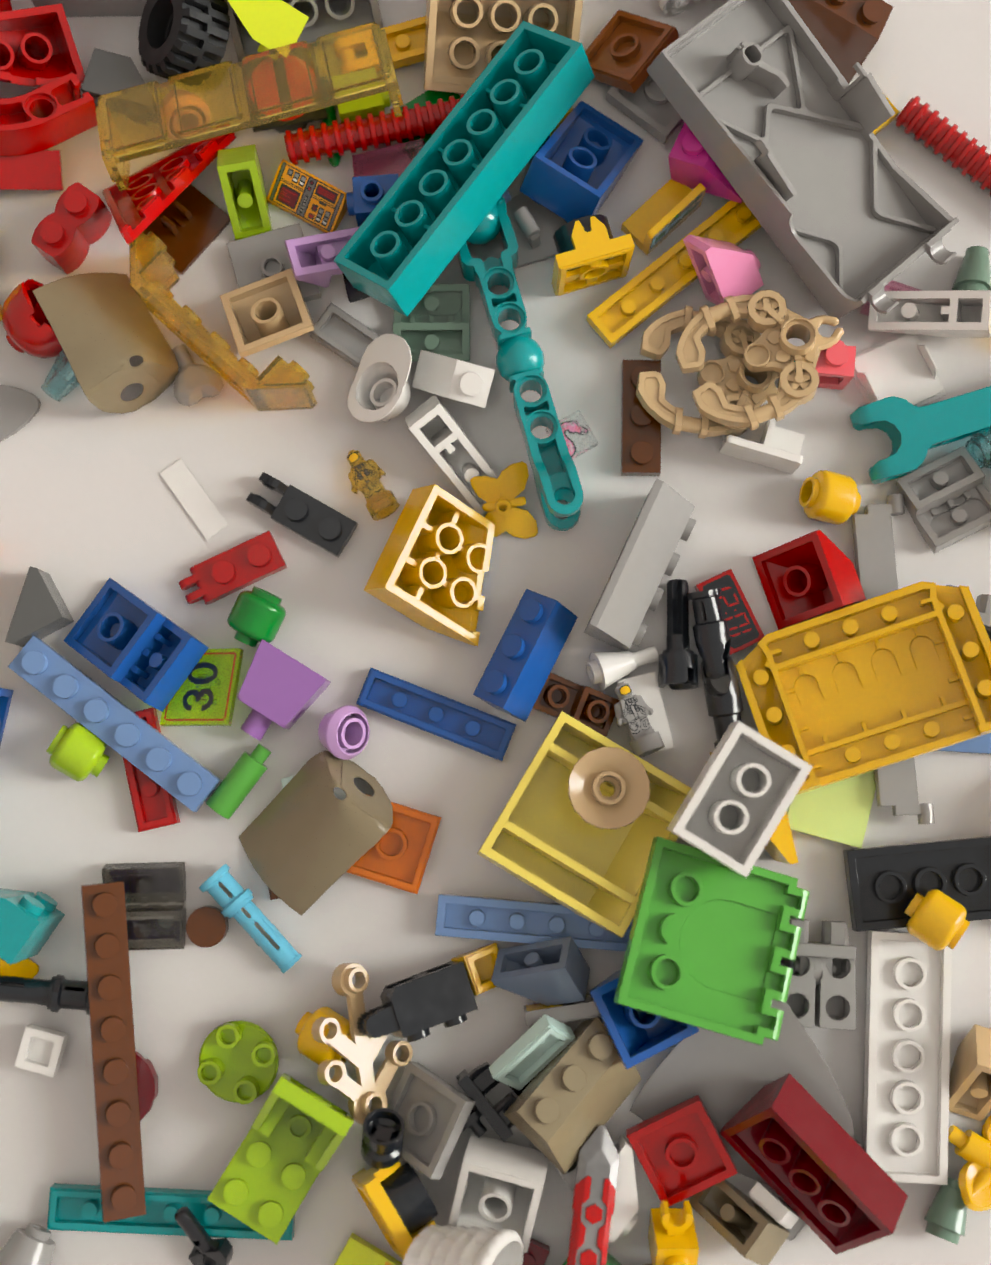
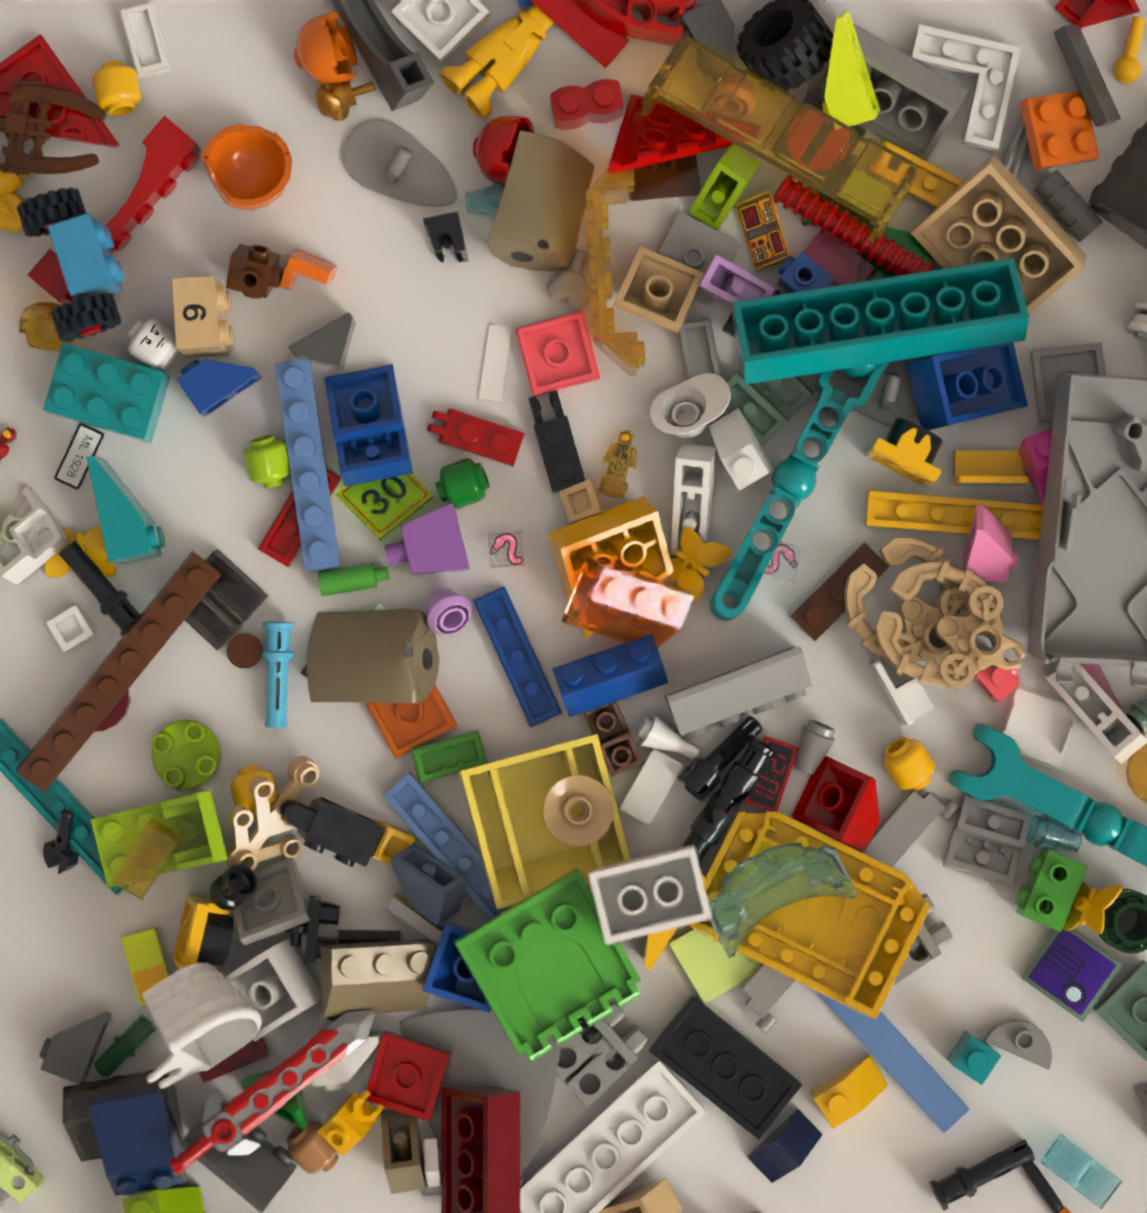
camera: 50 degrees right, 5 degrees up
light aqua tile [488,1014,576,1091] -> none
dark orange tile [585,10,679,94] -> none
light grey piece [614,682,665,758] -> none
yellow head [904,889,970,951] -> none
none -> clear yellow slope [112,818,181,900]
none -> bright green plate [410,730,487,783]
none -> black hinge [423,211,469,263]
none -> tile [487,531,525,569]
none -> coral tile [515,311,600,396]
none -> tan plate [559,479,605,524]
none -> clear orange slope [561,555,694,648]
none -> clear light blue windscreen [709,843,857,958]
none -> light grey cone [795,720,836,774]

